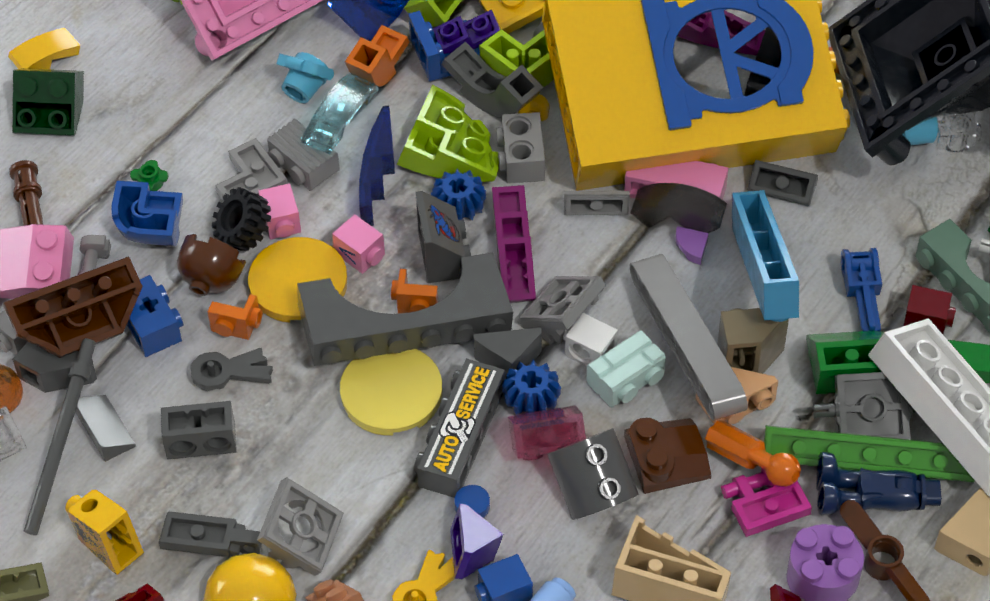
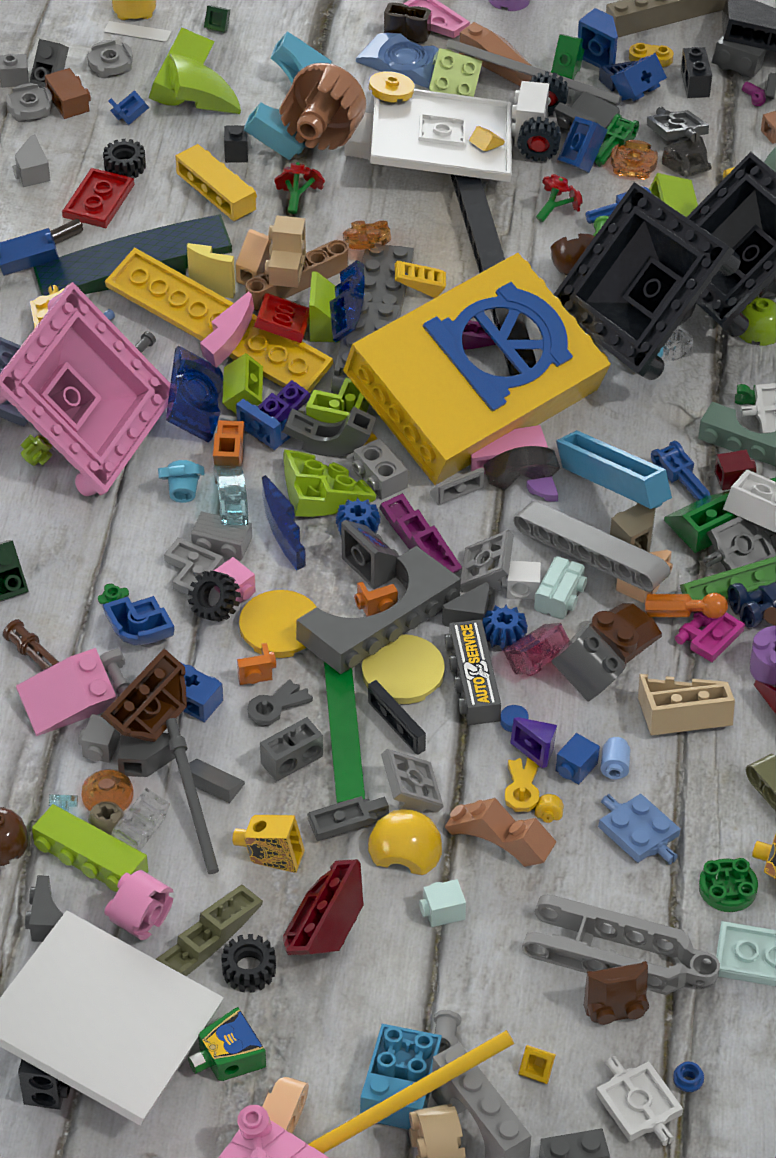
camera: 30 degrees left, 5 degrees down
reddish brown cylinder [177,234,246,296] -> none
bright pink brick [332,214,385,274] -> none
dark grey slope [747,160,818,206] -> none
none -> green tile [324,662,365,804]
none -> black tile [368,680,426,755]

